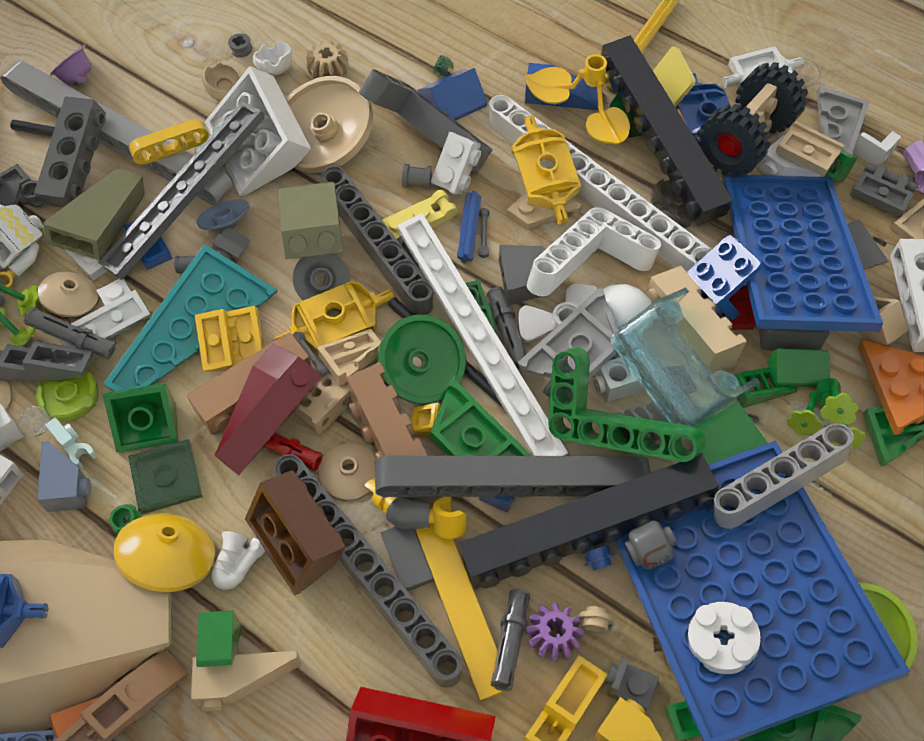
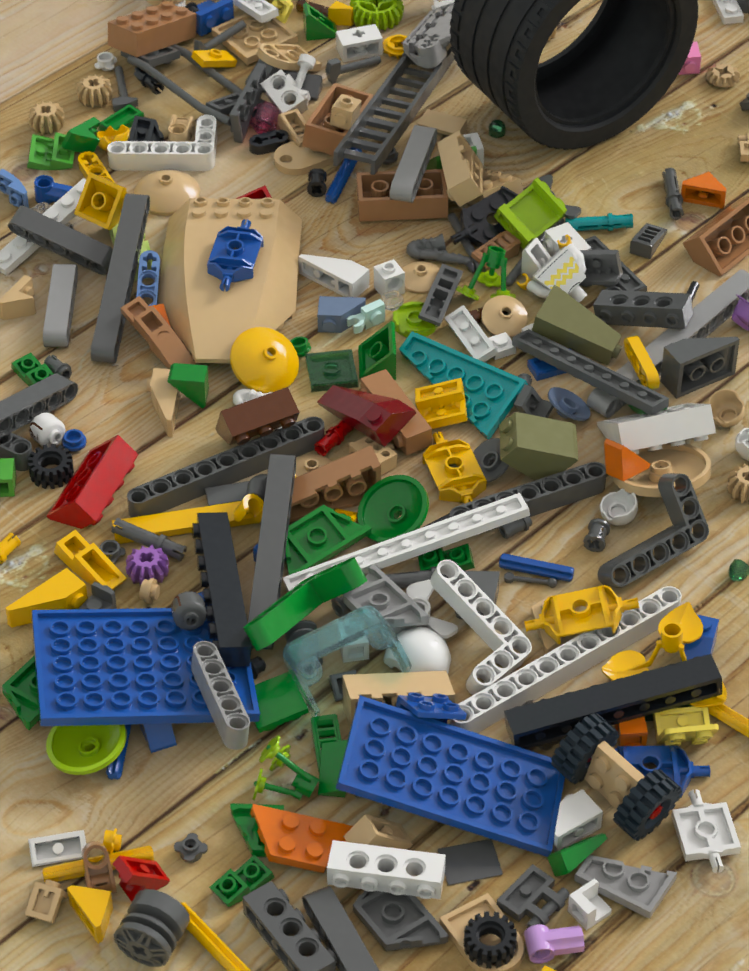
camera: 100 degrees right, 15 degrees down
dark grey pin [24,307,116,360] -> none
dark grey hinge [293,332,328,377] -> none
tan wing [317,329,381,386] -> none
light yellow plate [382,190,458,239] -> none
blue slope [418,68,488,120] -> none
white bracket [431,132,481,195] -> none
white plate [688,602,760,674] -> none
tan plate [775,121,845,177] -> none
none -> dark grey plate [100,540,126,564]
none -> white hair [600,489,638,526]
none -> orange slope [604,438,651,481]
none -> dark grey slope [660,337,740,399]

